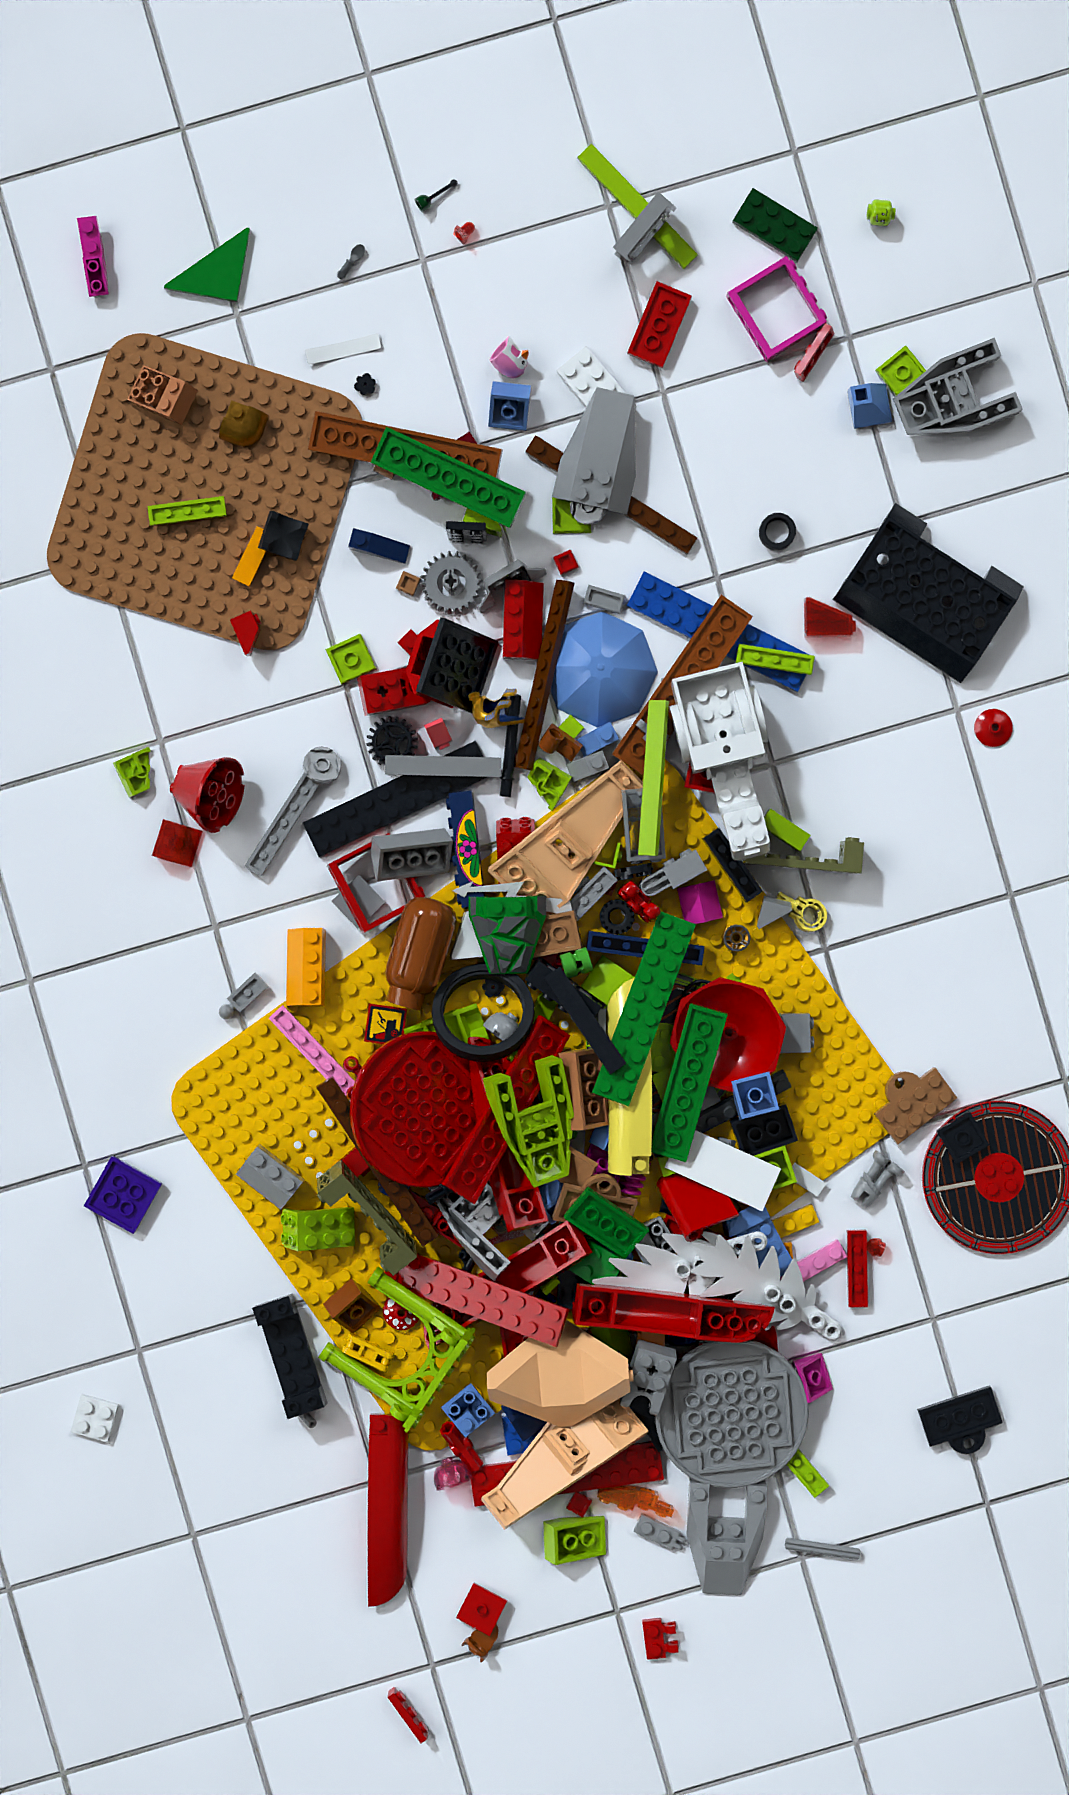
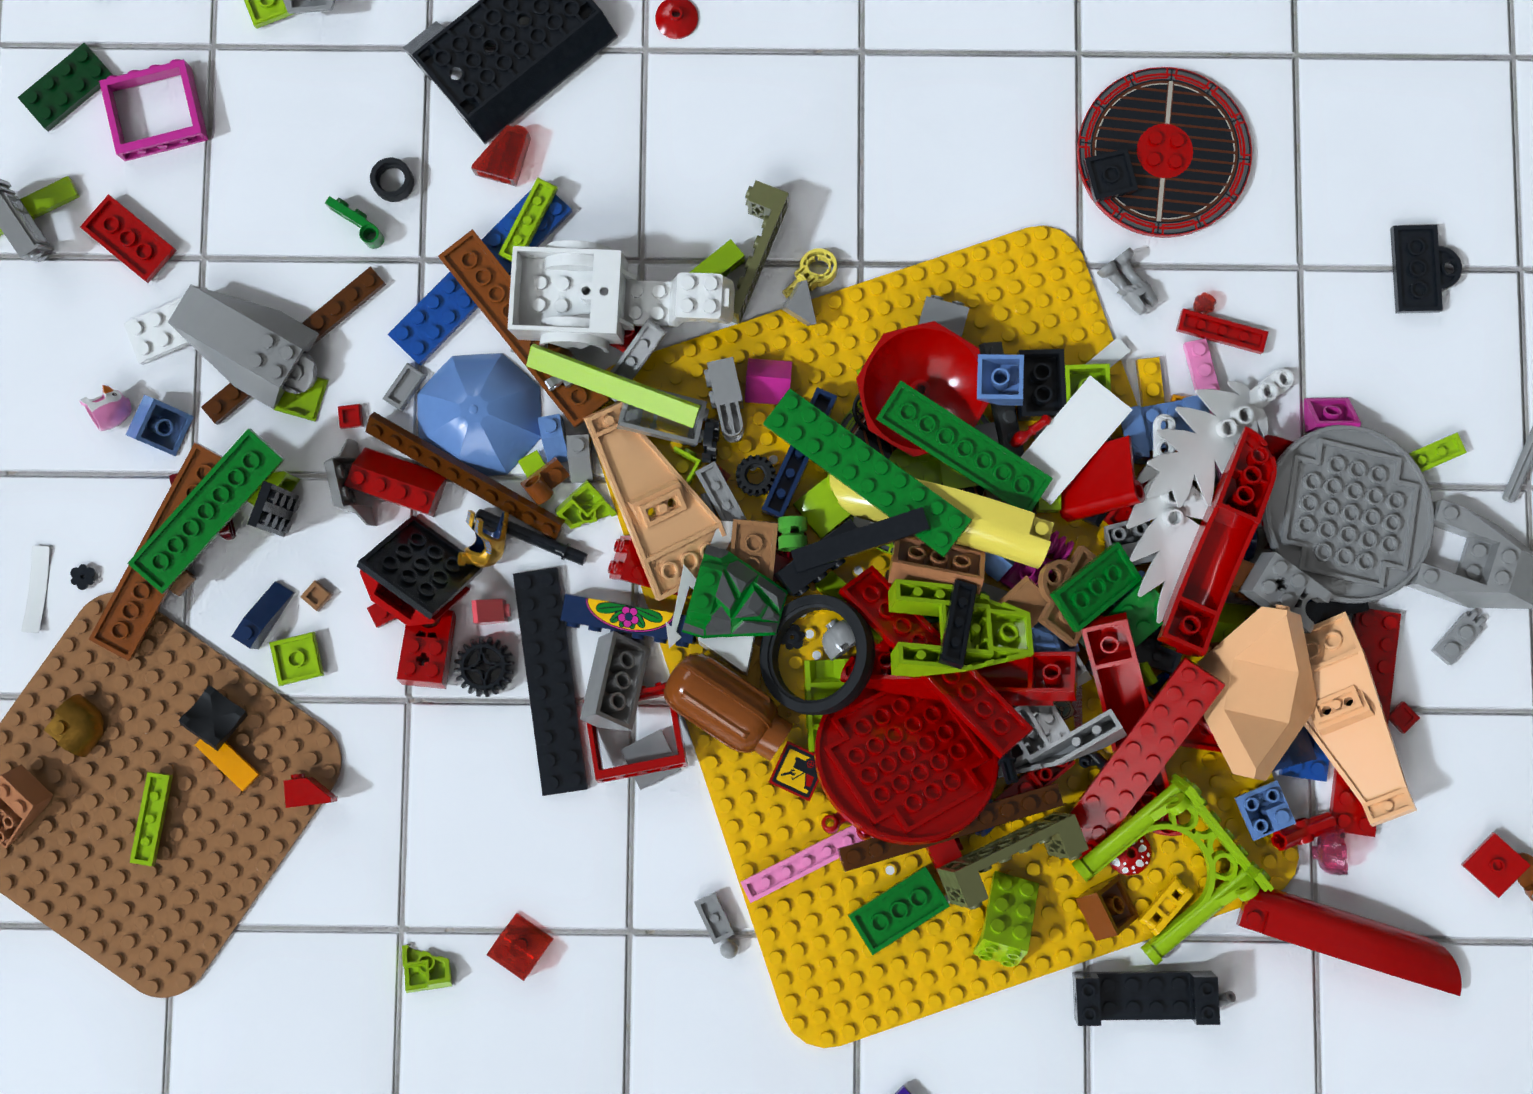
camera: 75 degrees left, 5 degrees down
red cone [170,757,245,833] -> none
light grey slope [236,1144,305,1210] -> none
light grey plate [245,773,320,876] -> none
light orange slope [286,928,326,1006] -> none
light grey tile [303,746,342,785] -> none
lime tile [325,634,376,685] -> none
light grey tile [385,755,501,777] -> none
light grey gear [420,551,483,614] -> none
lime slope [543,1516,606,1565] -> none
clear orange slope [596,1485,674,1518] -> none
red gear [617,881,661,923] -> none
black brick [702,828,763,902] -> none
wheel [722,924,750,951] -> none
plate [794,323,835,382] -> none
medium blue slope [847,383,892,429] -> none
medium nougat plate [874,1067,957,1145] -> none
none -> lime plate [269,632,324,686]
none -> green plate [325,196,384,249]
none -> light grey tile [609,319,667,402]
none -> green plate [848,866,950,955]
none -> black tile [938,579,977,669]
none -> red piece [1010,415,1052,448]

